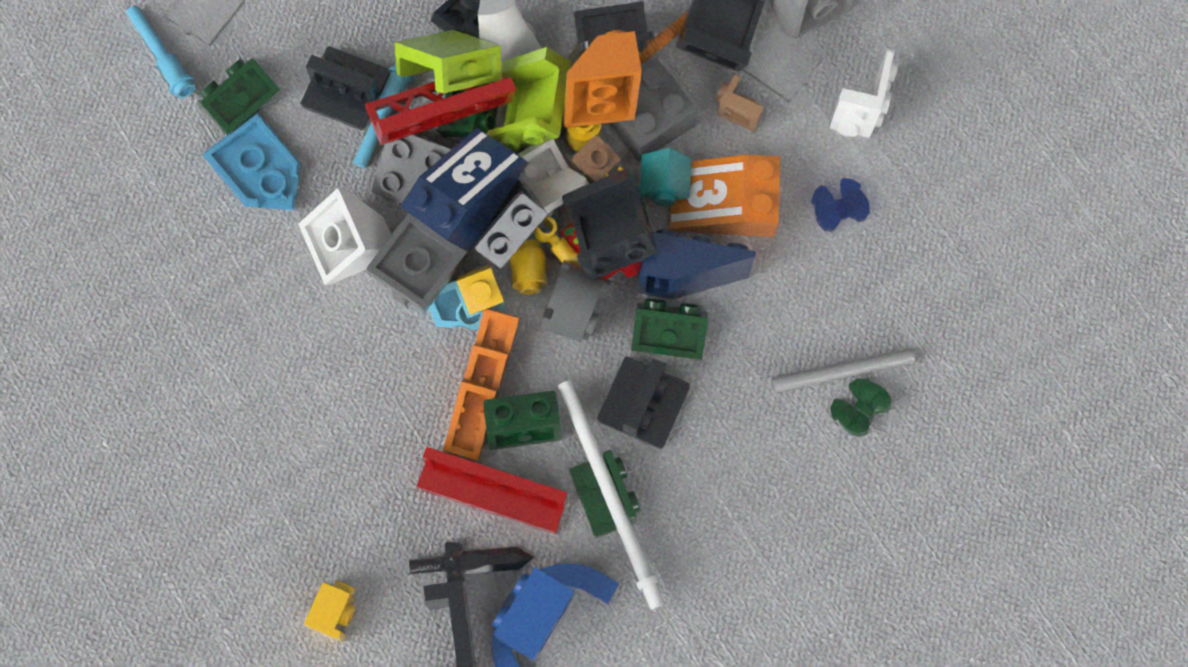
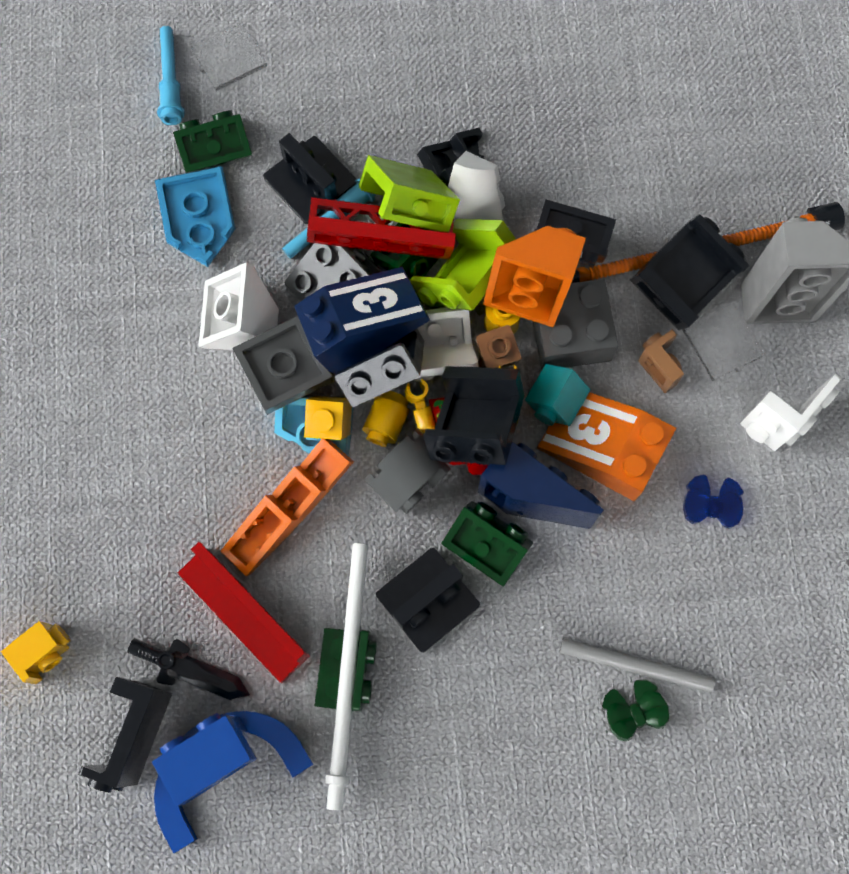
camera: 30 degrees right, 0 degrees up
dark green bracket [483,391,562,450] -> none

